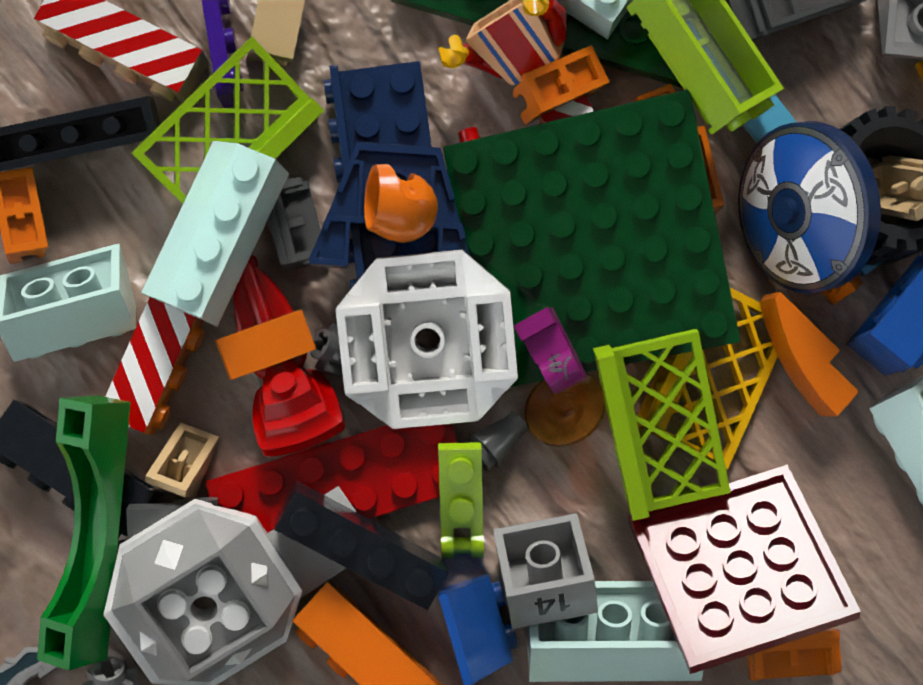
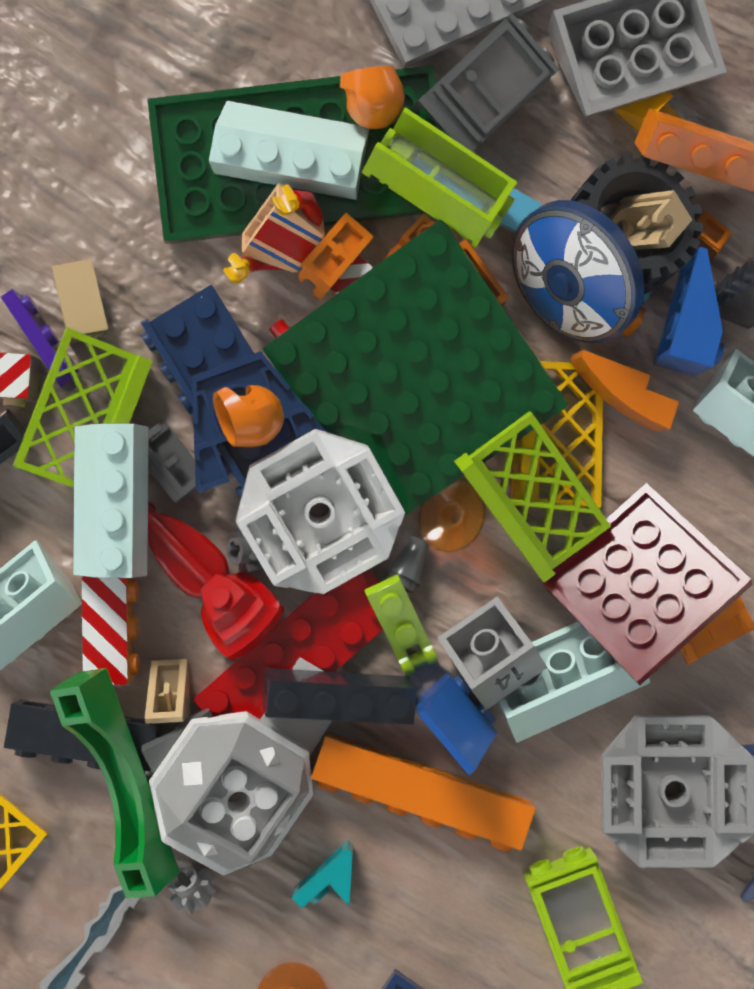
camera: 25 degrees left, 5 degrees up
orange slope [215,309,316,380] -> none
magenta leg [513,307,587,395] -> none

